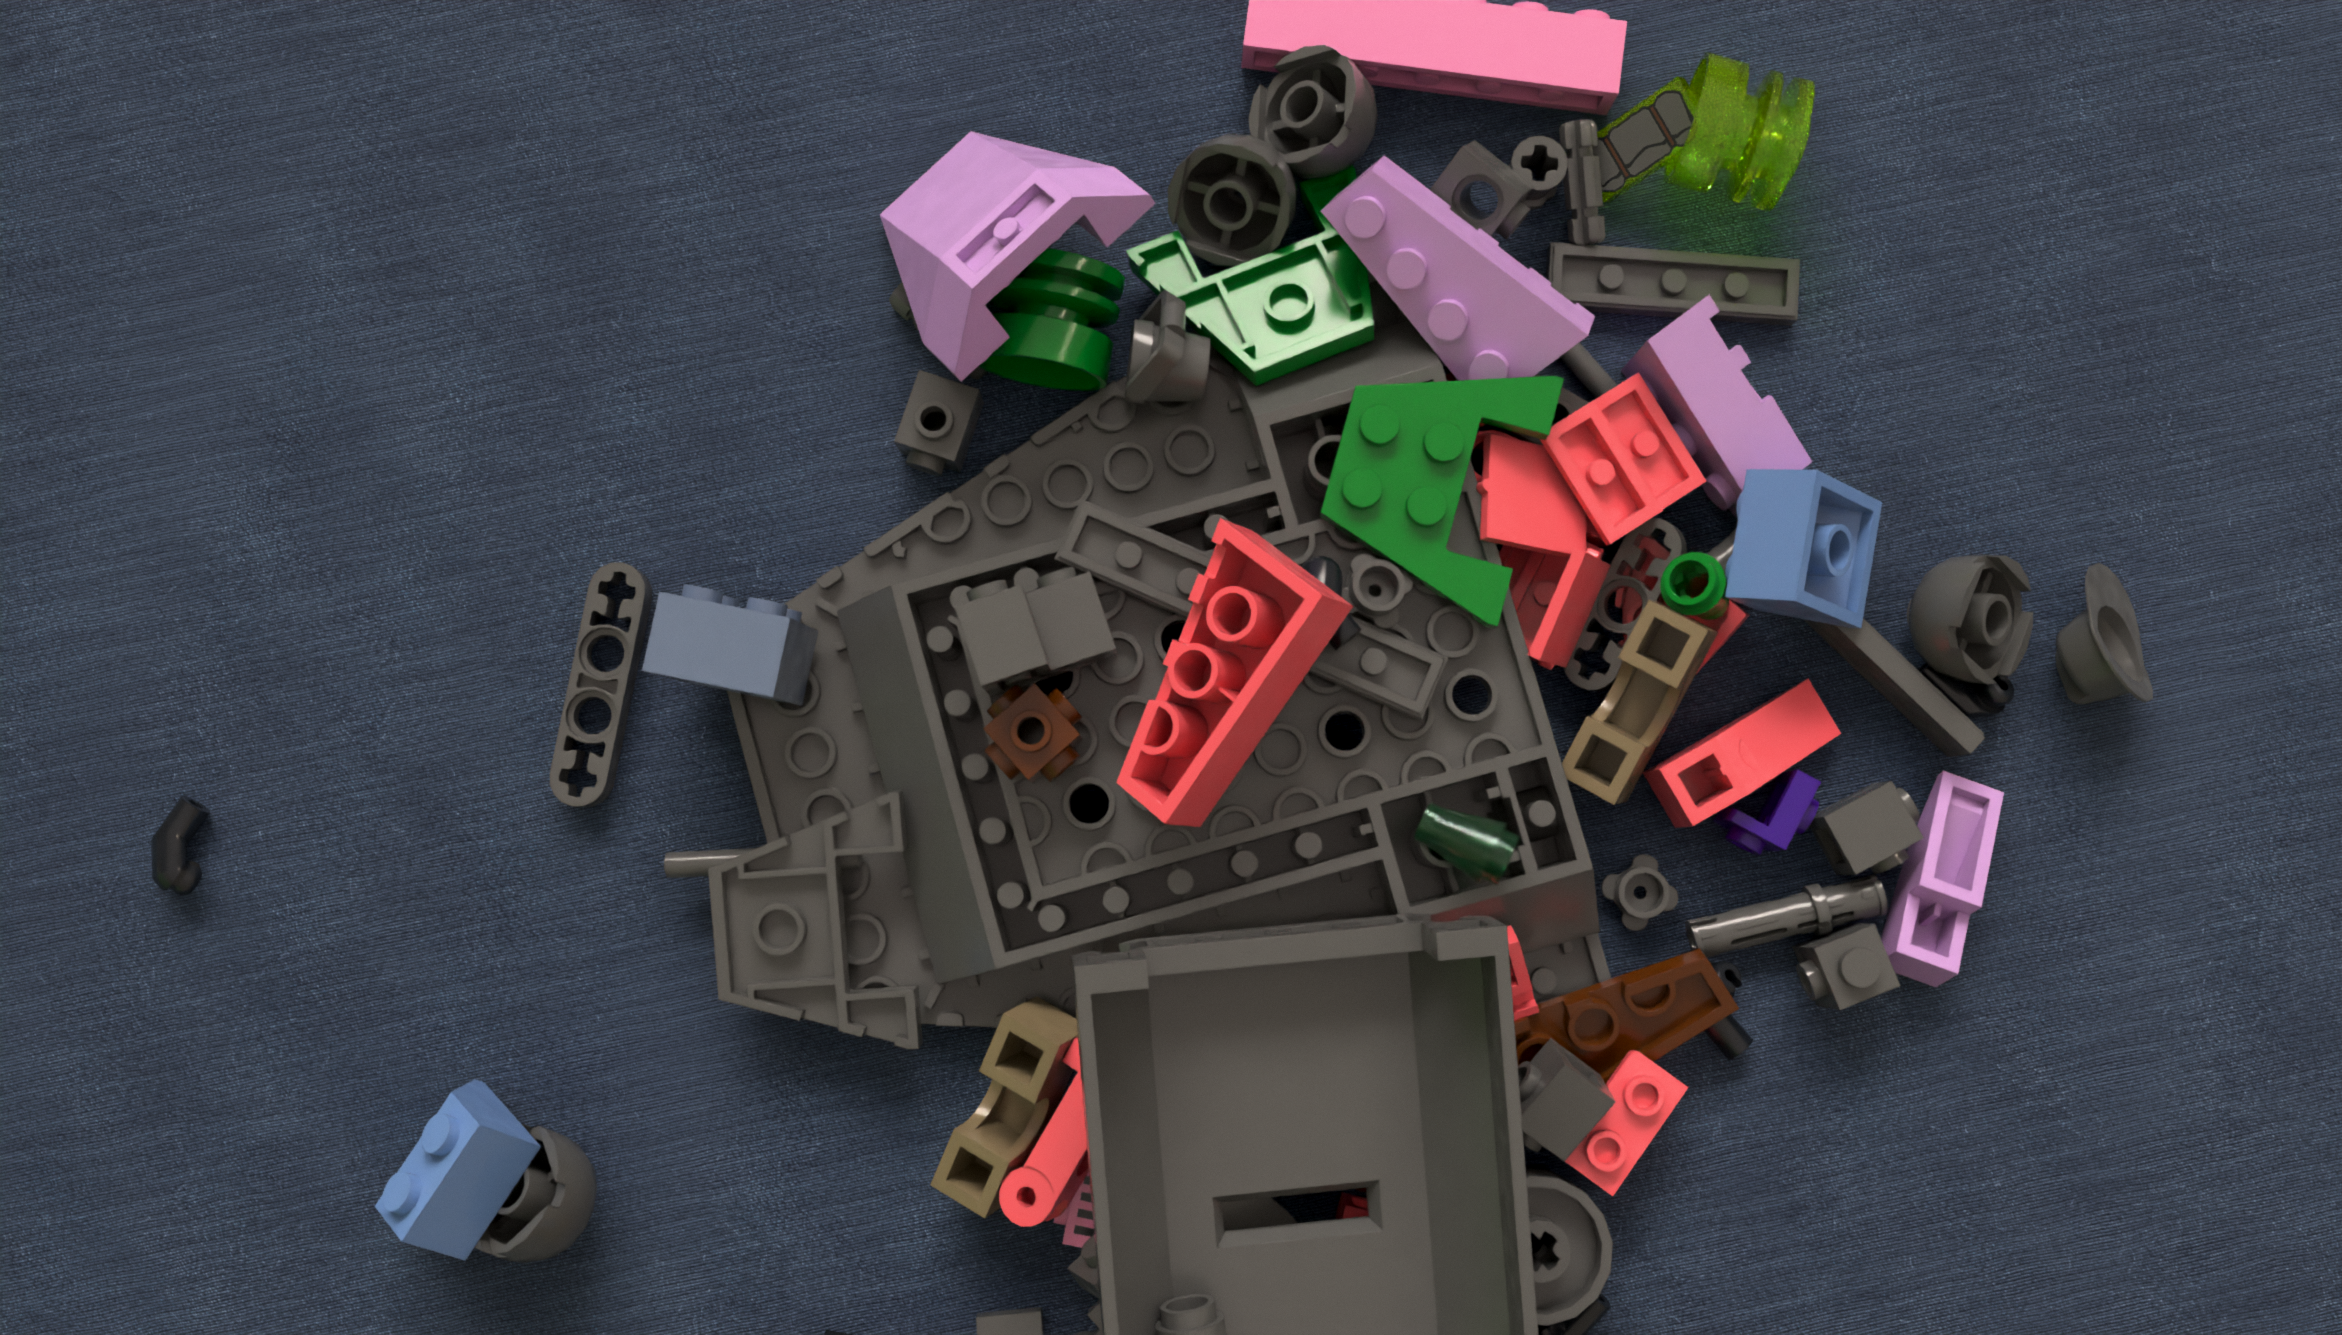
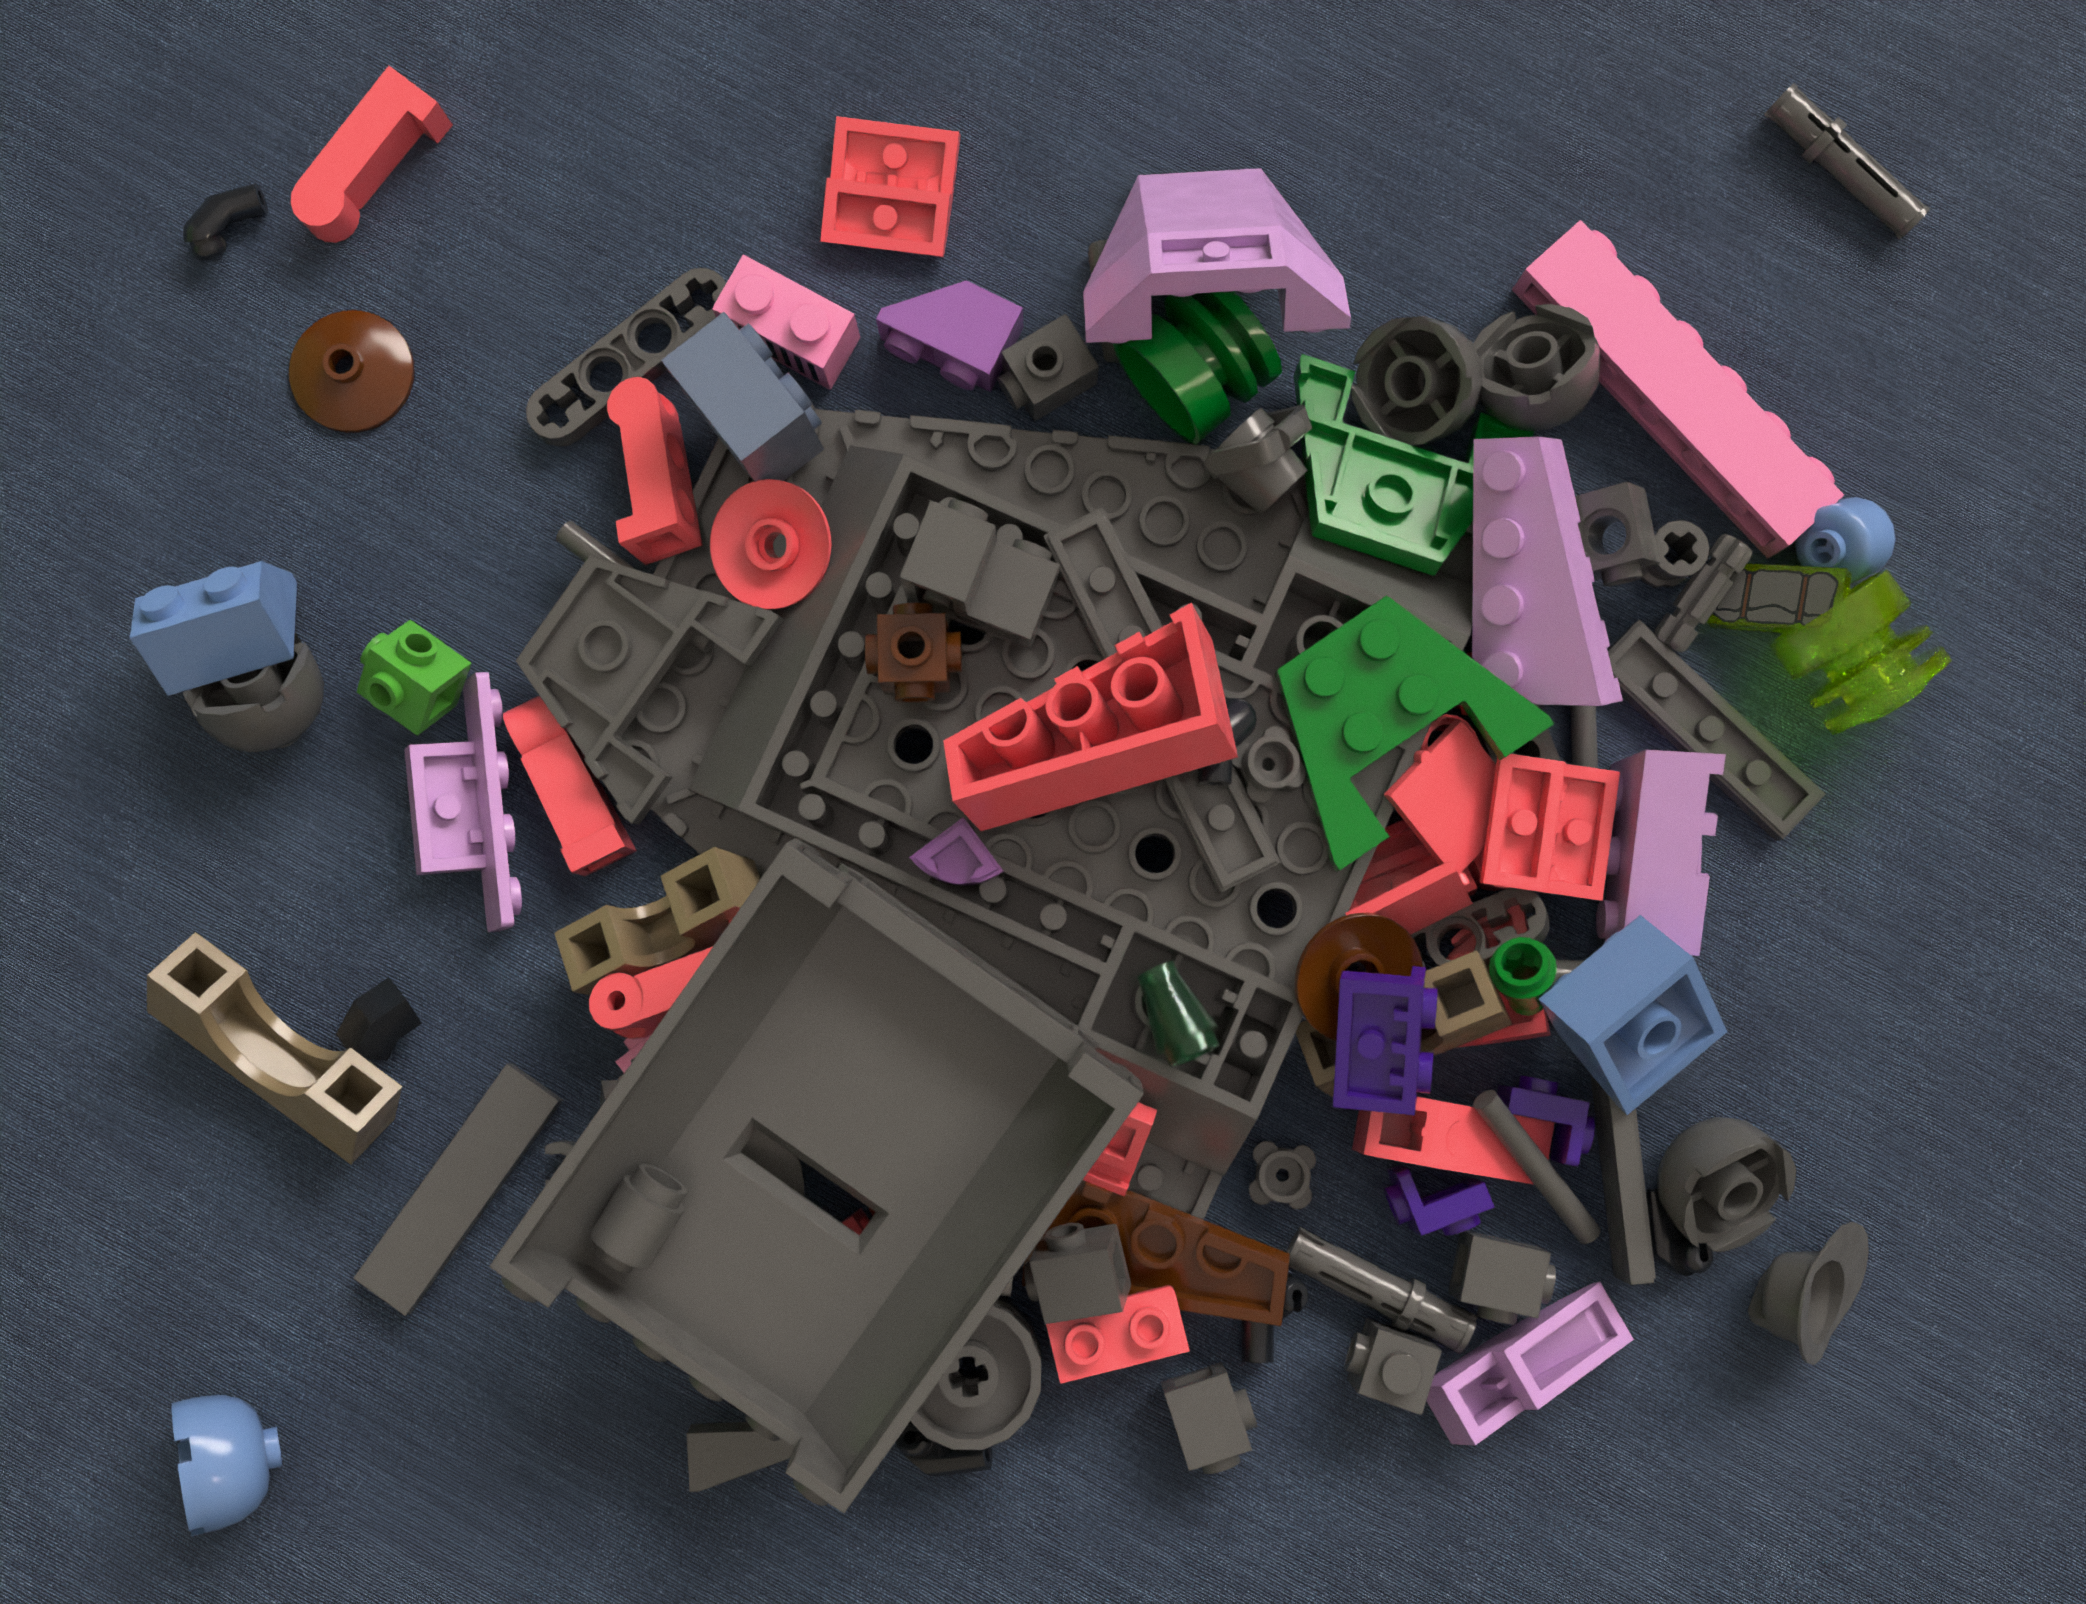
camera: 40 degrees right, 0 degrees up
none -> reddish brown dish [289,310,415,433]
none -> coral leg [290,66,453,243]
none -> bright green brick [356,619,471,736]
none -> lavender bracket [404,672,522,932]
none -> coral leg [503,696,637,876]
none -> coral leg [607,377,703,565]
none -> coral dish [710,479,832,609]
none -> bright pink brick [712,255,861,390]
none -> coral slope [820,116,961,257]
none -> medium lavender slope [876,280,1024,392]
none -> medium lavender tile [909,817,1004,885]
none -> dark grey brick [1161,1362,1258,1474]
none -> reddish brown dish [1294,913,1423,1041]
none -> dark purple bracket [1333,966,1438,1115]
none -> dark grey bar [1473,1090,1601,1244]
none -> dark purple bracket [1497,1075,1595,1167]
none -> medium blue head [1795,497,1896,586]

